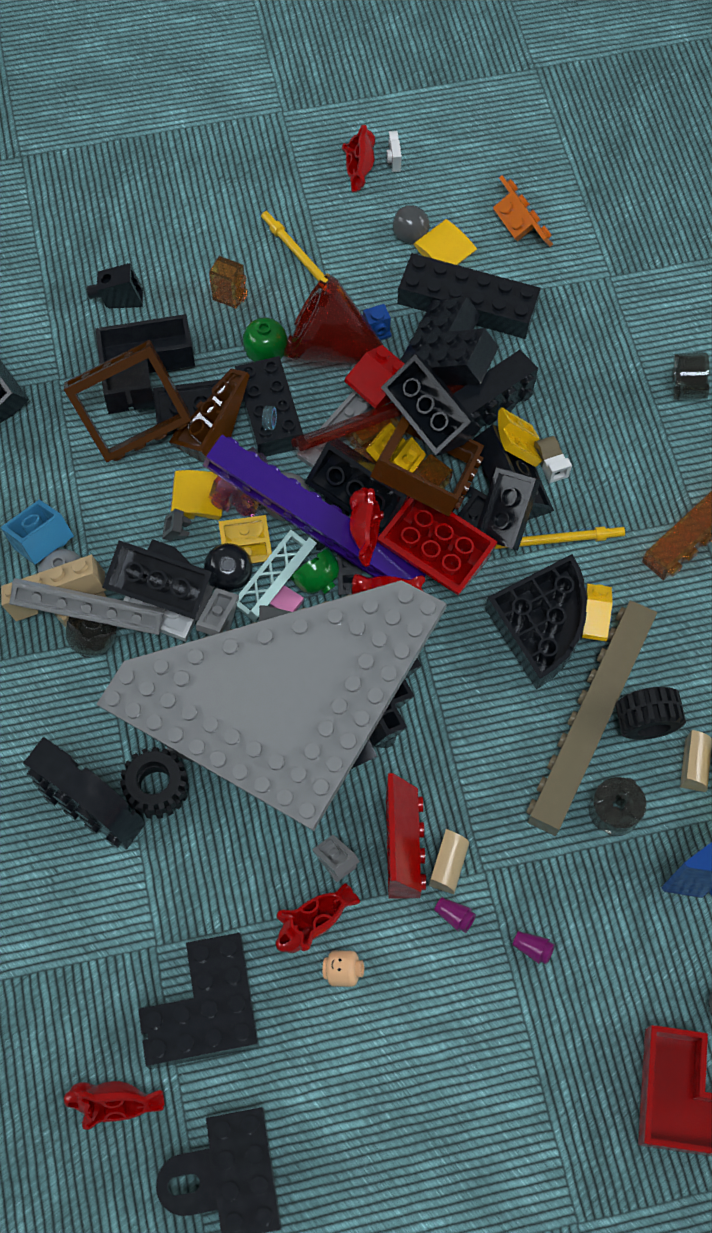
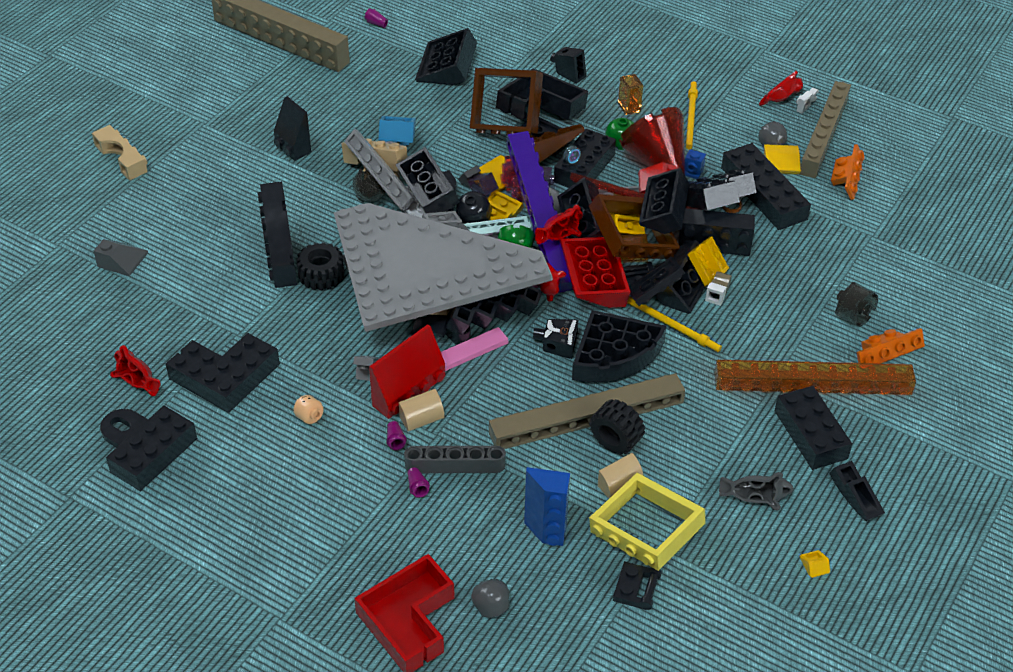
camera: 45 degrees right, 20 degrees down
red animal [275,883,361,953] -> none
yellow slope [582,584,613,642] -> none
clear smoke brick [589,777,647,836] -> none
none -> dark grey beam [404,446,506,473]
none -> bright pink tile [441,327,508,371]
none -> clear purple brick [468,172,499,196]
none -> black torso [533,319,579,359]
none -> dark tan brick [799,81,851,179]

